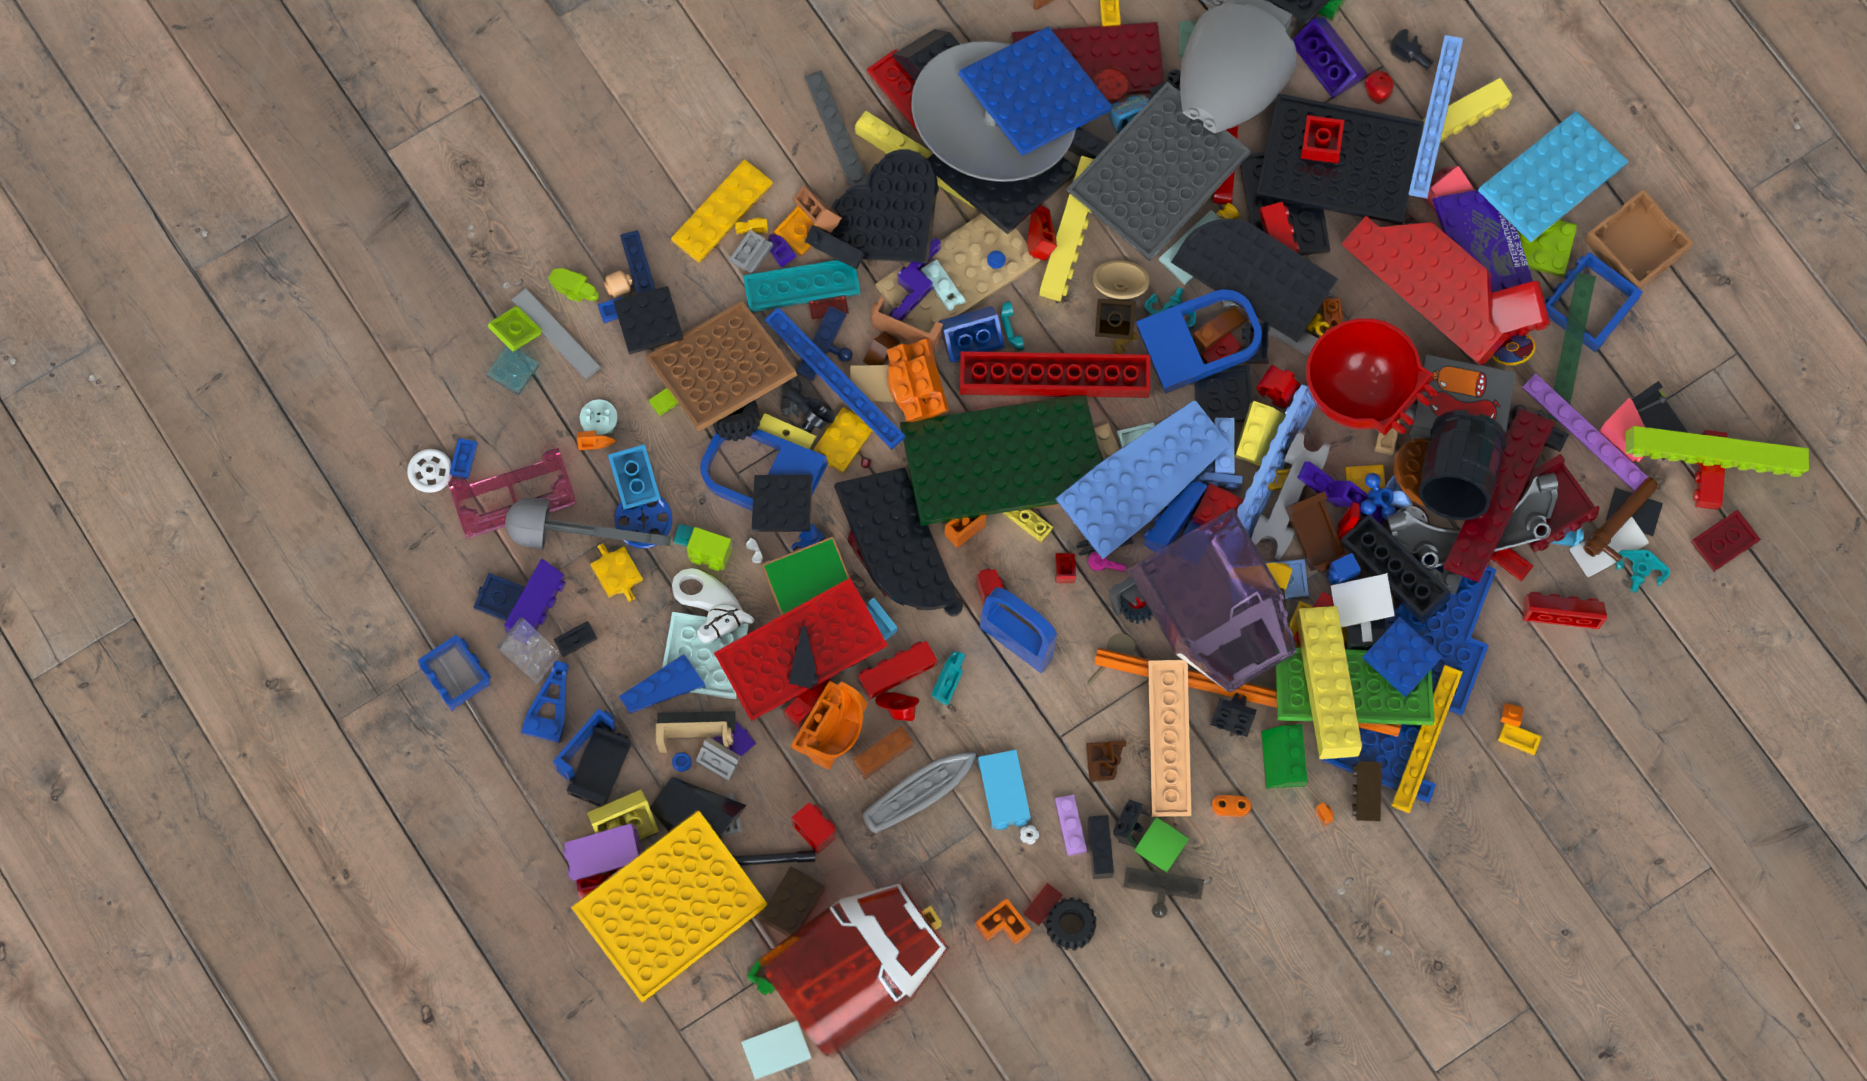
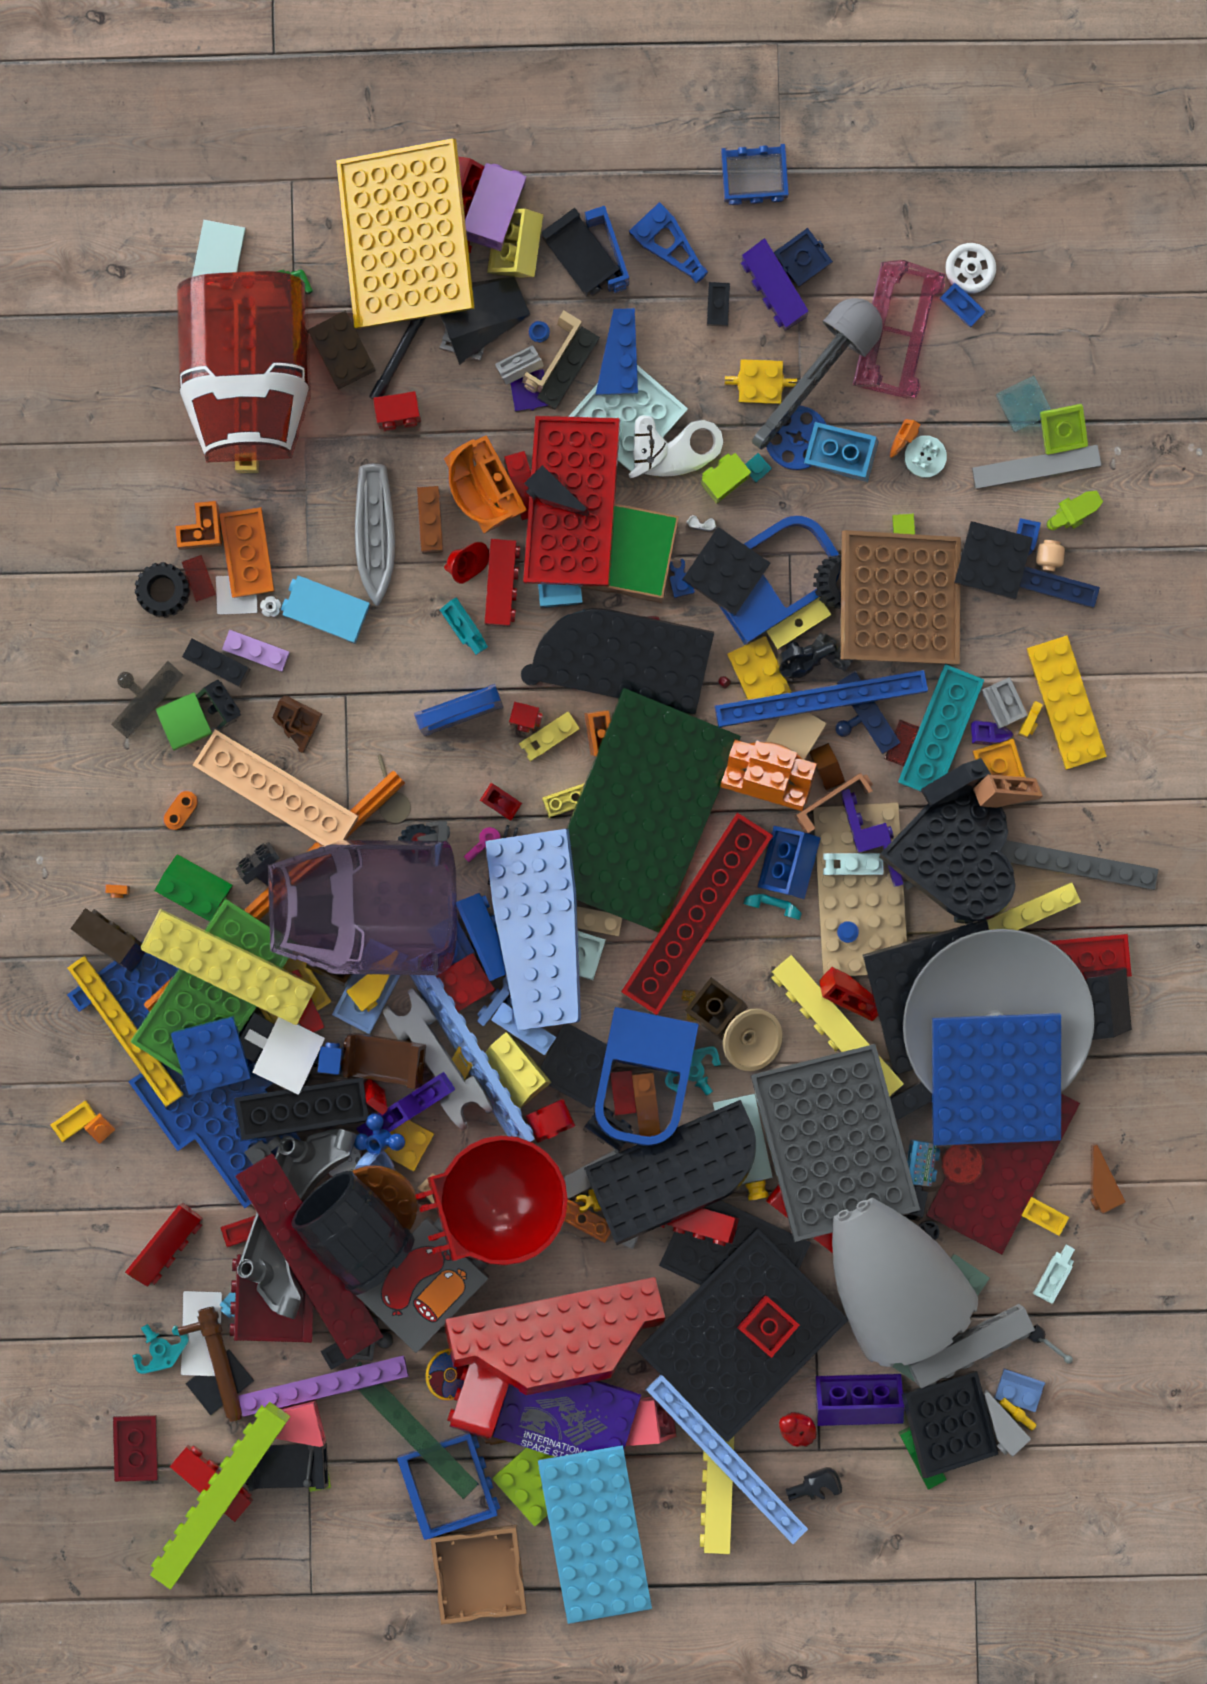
camera: 125 degrees right, 15 degrees up
clear plate [496,617,561,684] -> none
none -> white sticker [216,576,257,614]
none -> orange plate [219,507,275,598]
none -> light yellow plate [519,712,580,762]

